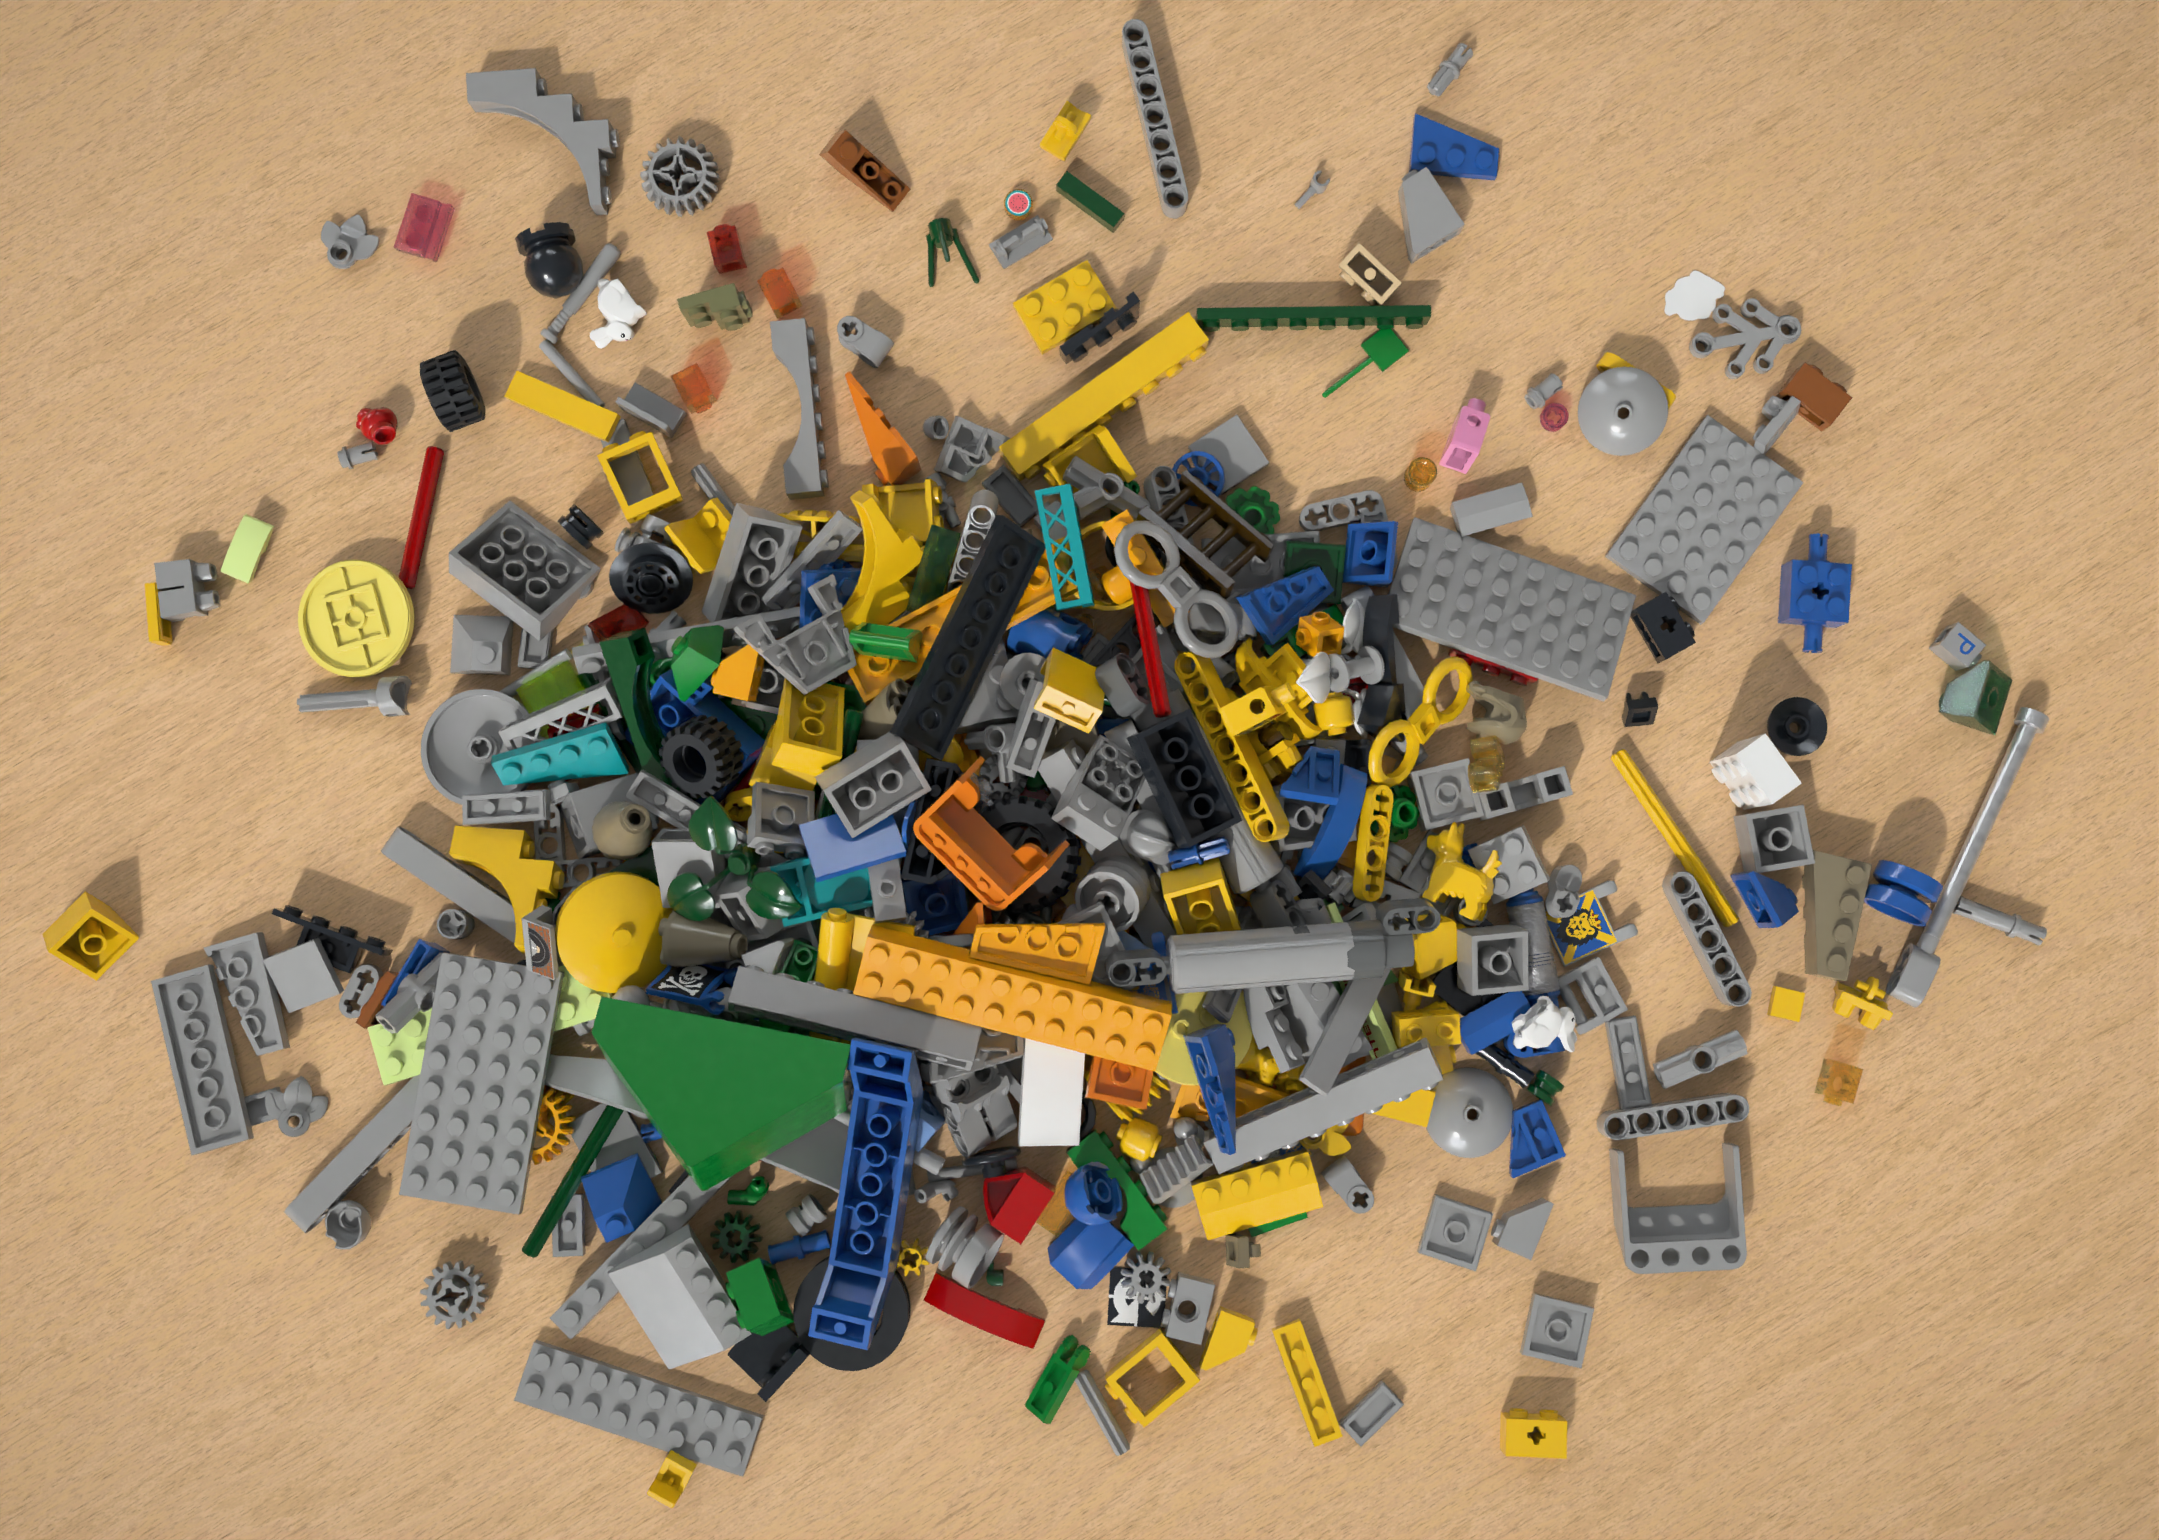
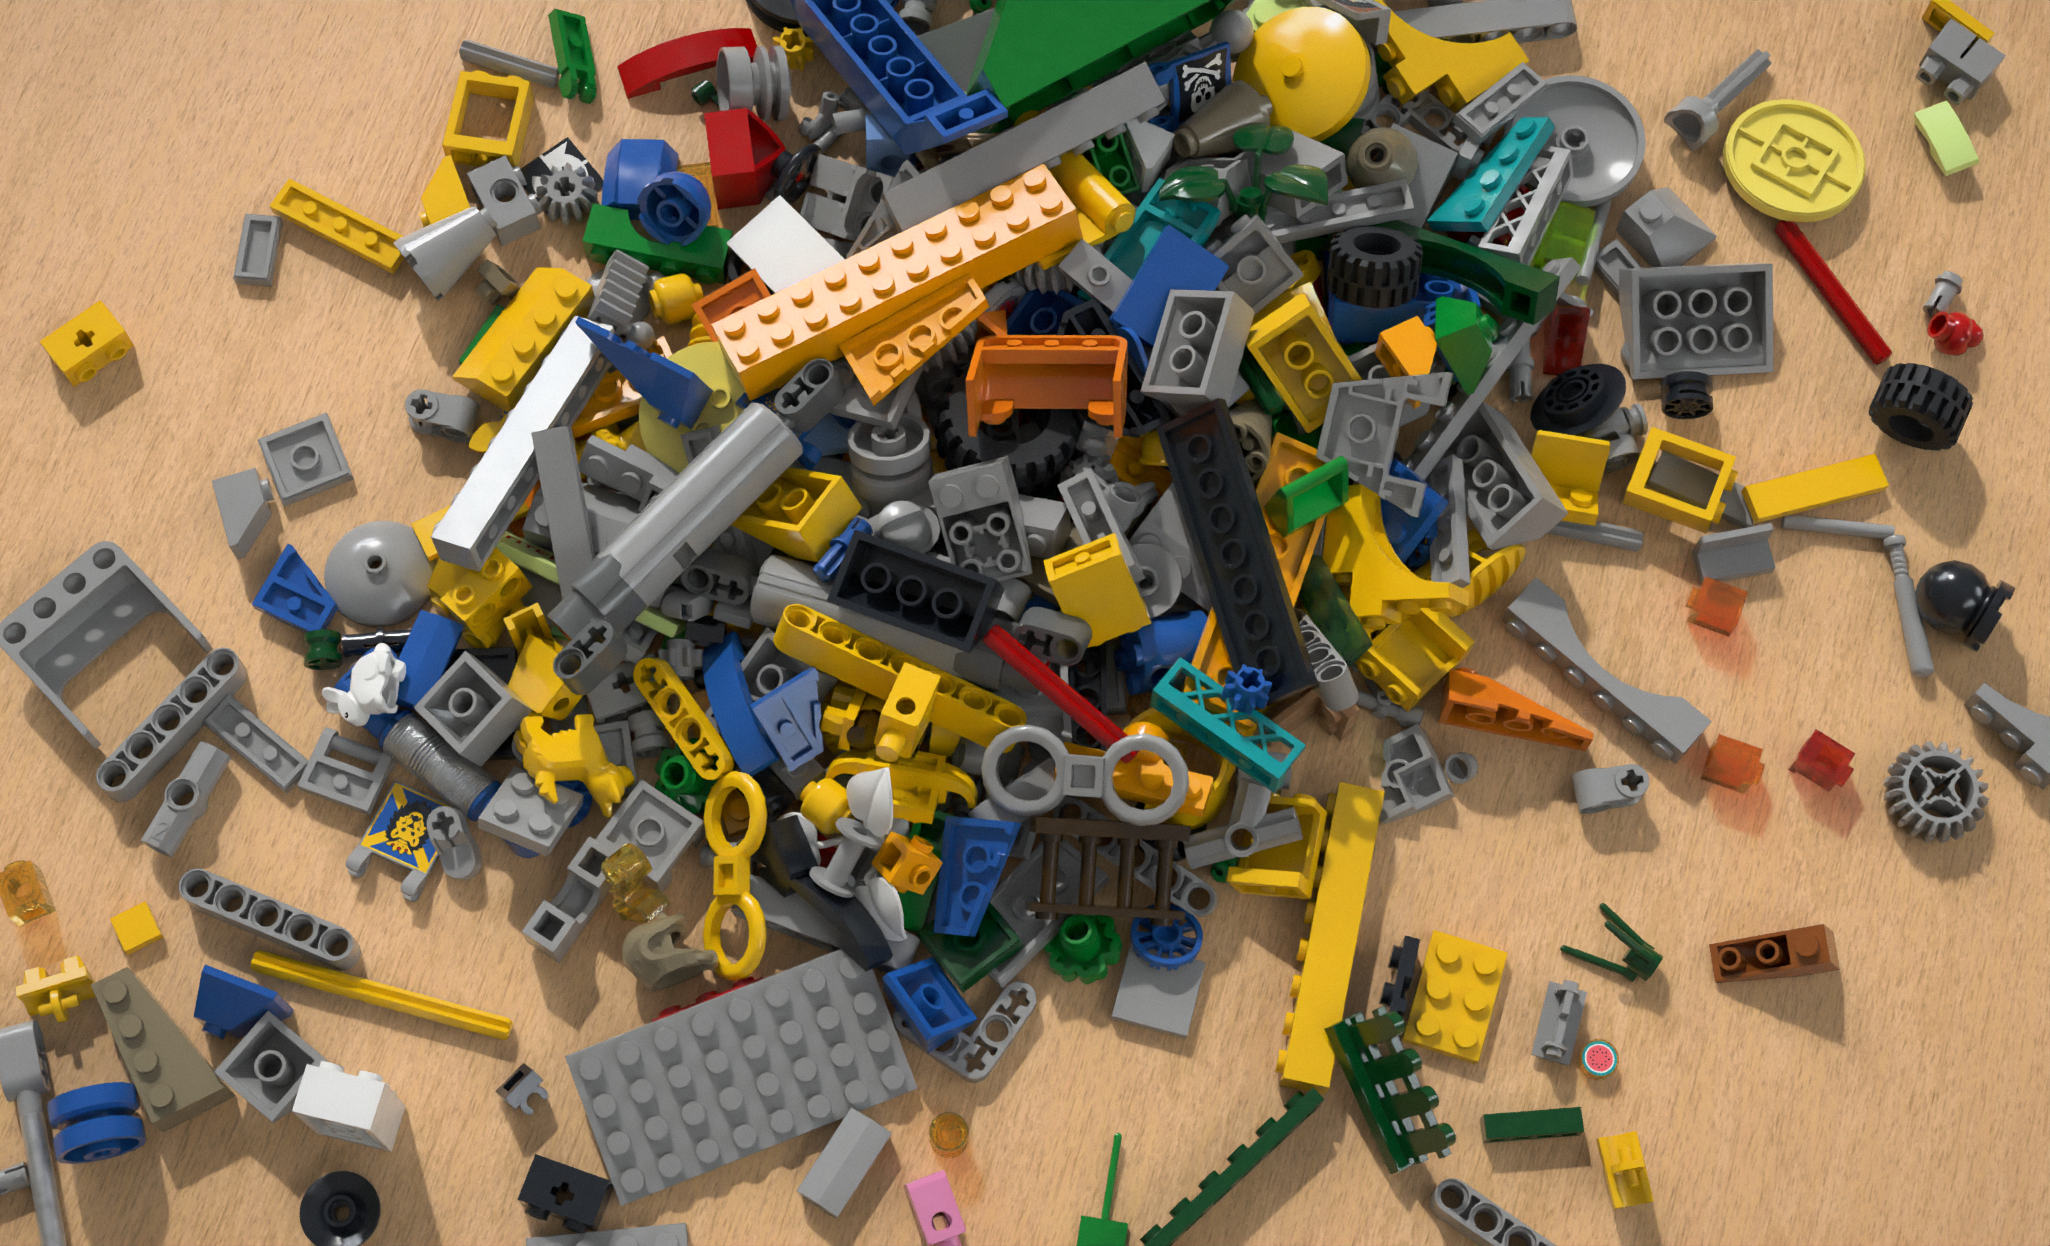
camera: 135 degrees right, 15 degrees down
white animal [590,278,647,349] -> none
olive plate [677,283,753,331] -> none
dark grey tile [982,464,1038,527] -> none
light grey plate [1520,1293,1594,1369] -> none
none -> light grey cone [393,206,498,301]
none -> blue gear [1221,664,1272,715]
none -> dark green fence [1324,1006,1456,1174]

